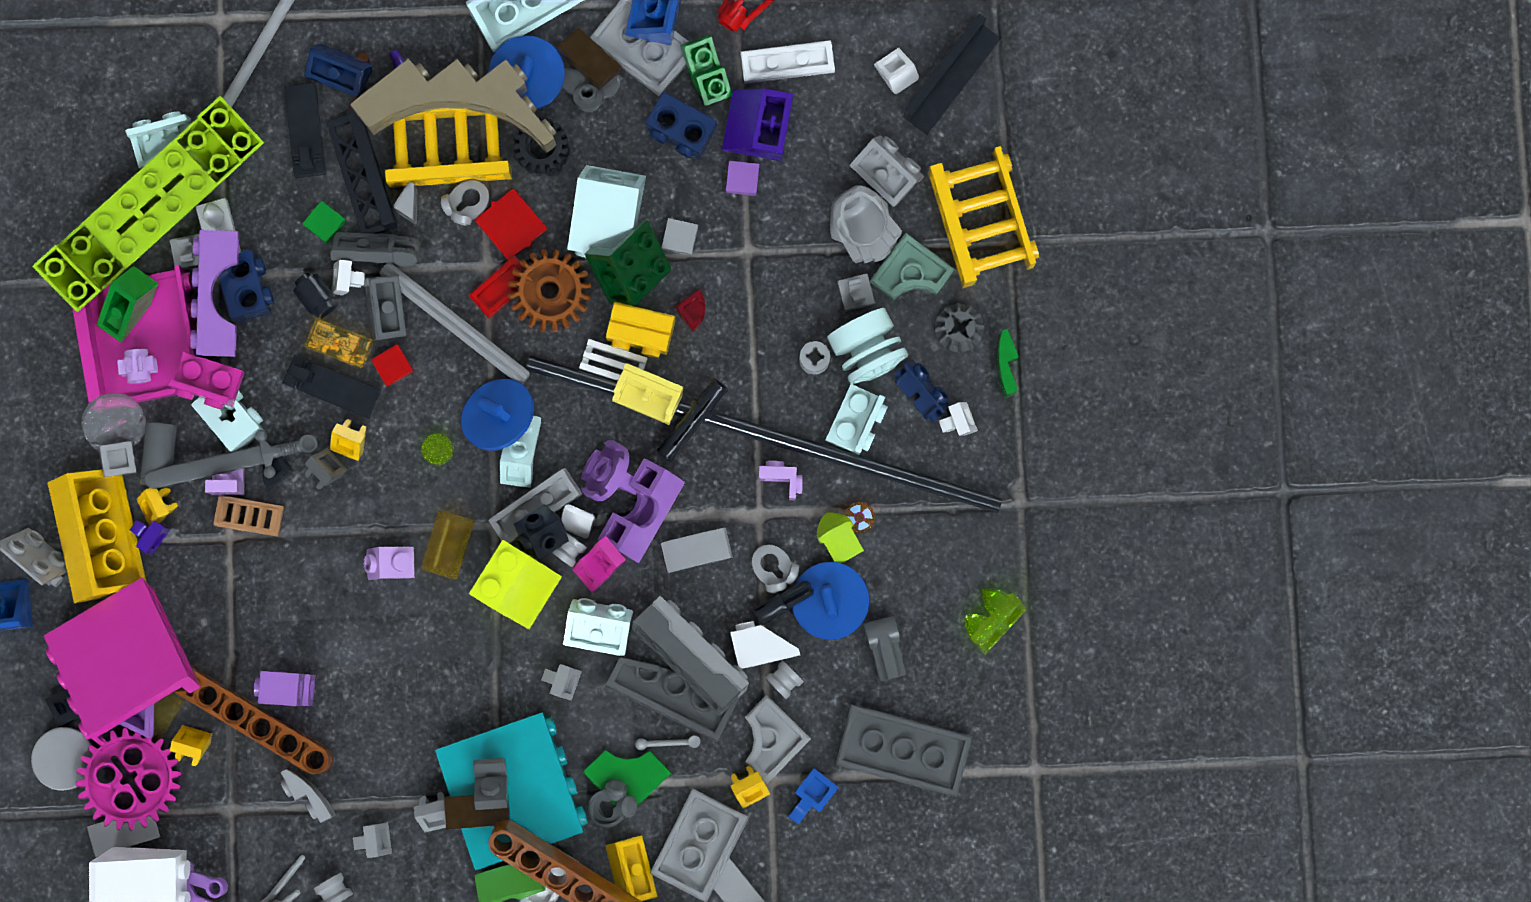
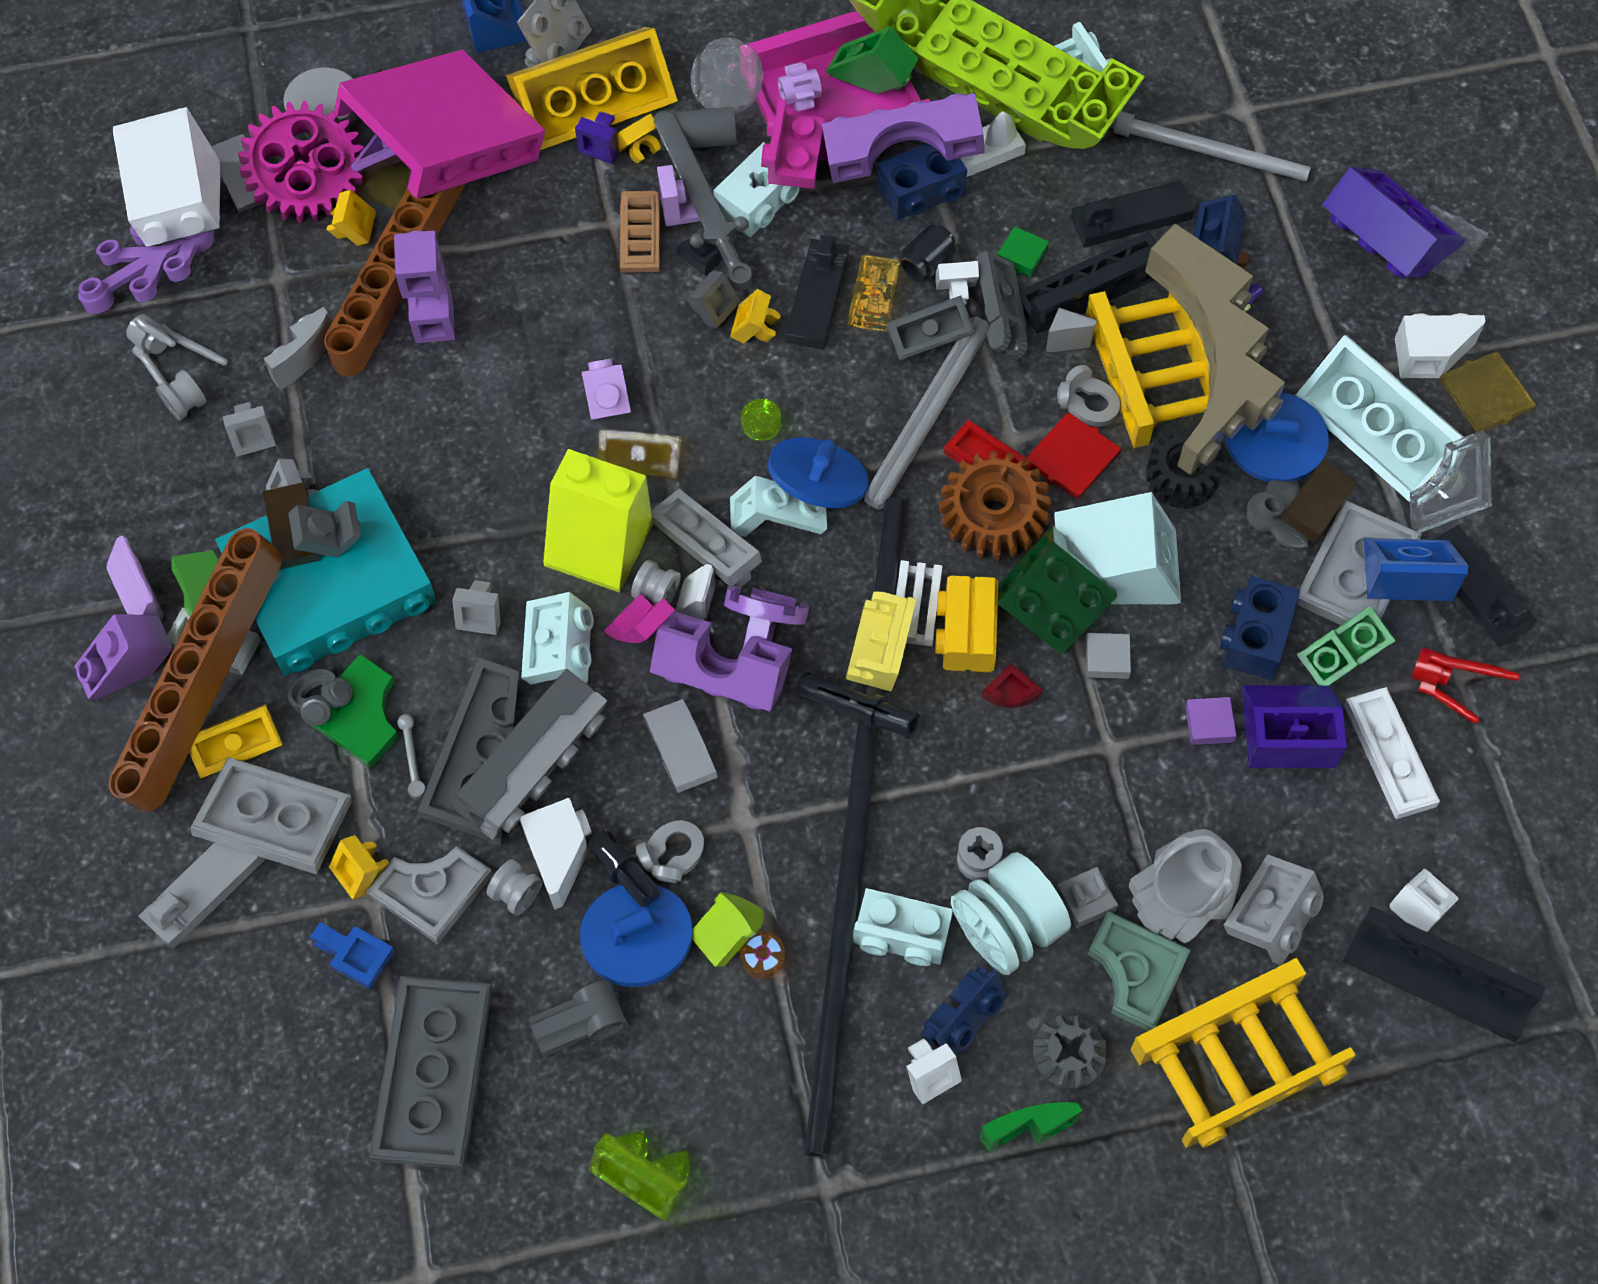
camera: 85 degrees right, 20 degrees down
light grey tile [99,441,136,478] -> none
red tile [371,344,414,387] -> none
black brick [514,504,569,561] -> none
lavender bracket [759,461,802,501] -> none

